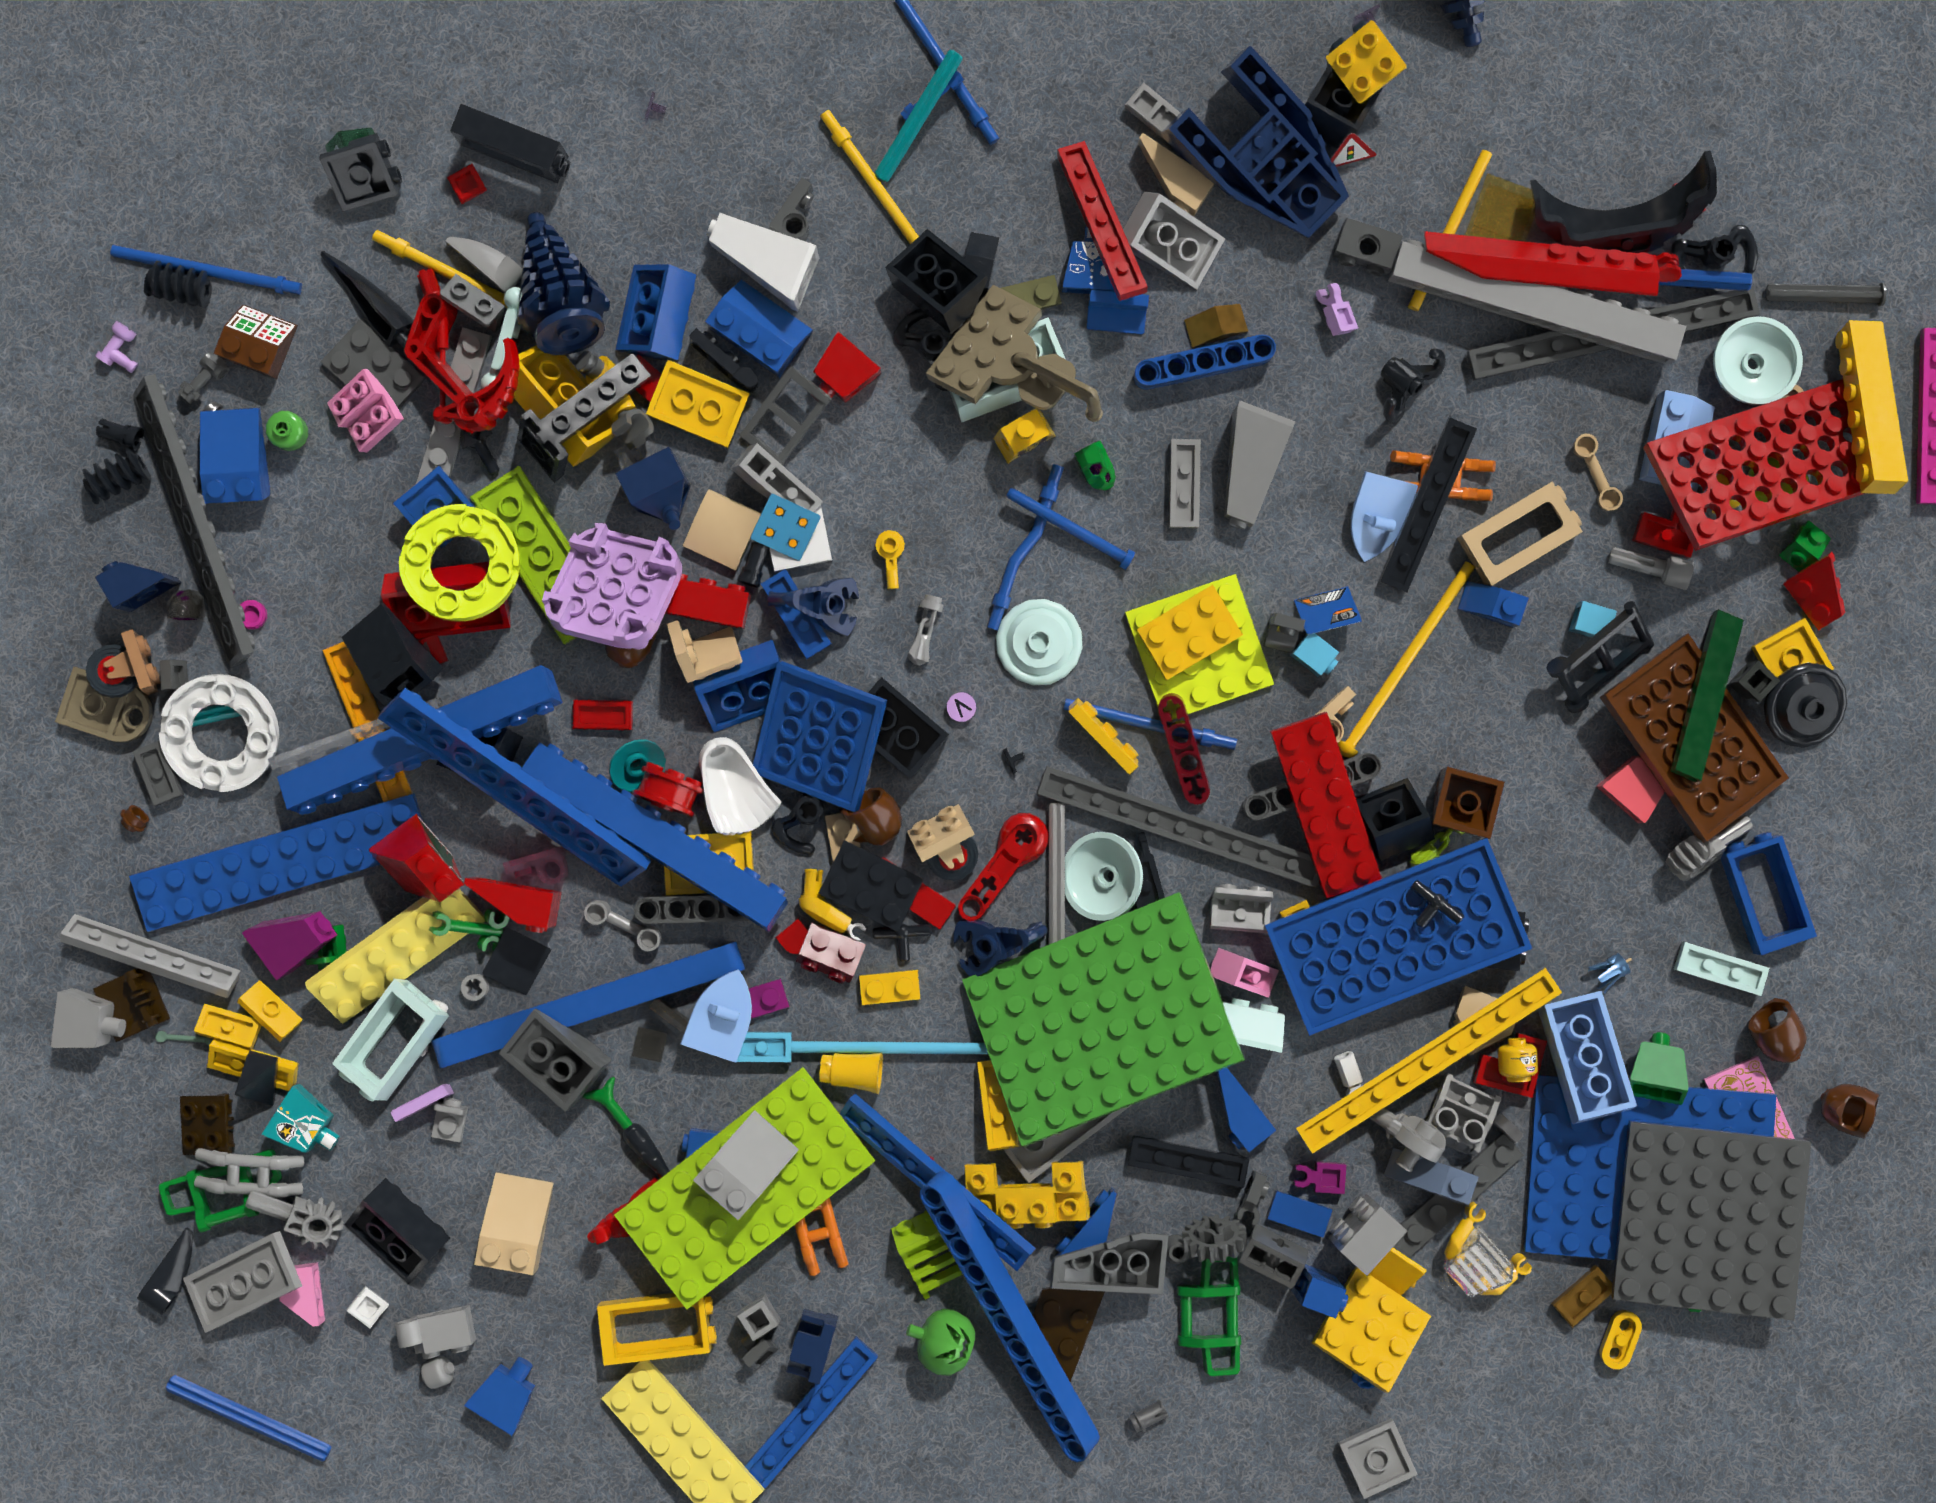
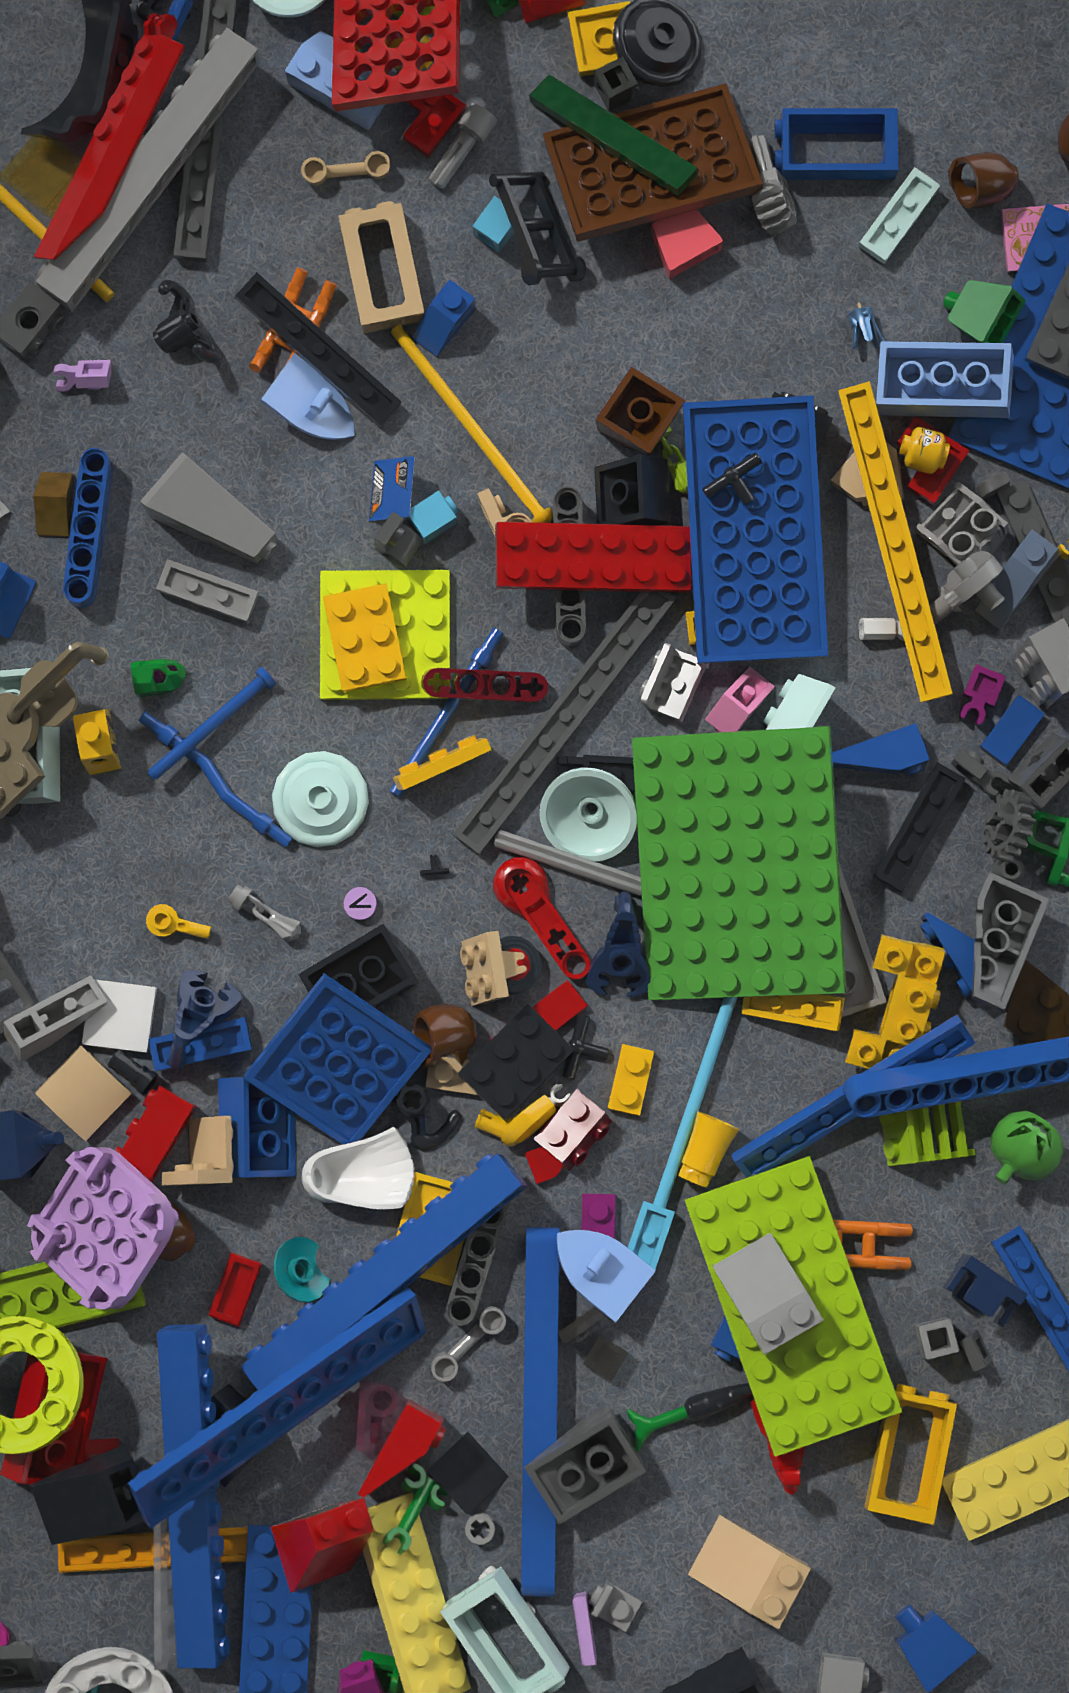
camera: 65 degrees left, 5 degrees down
red wheel [632,762,703,817] -> none
dark azure sticker [751,494,821,560] -> none

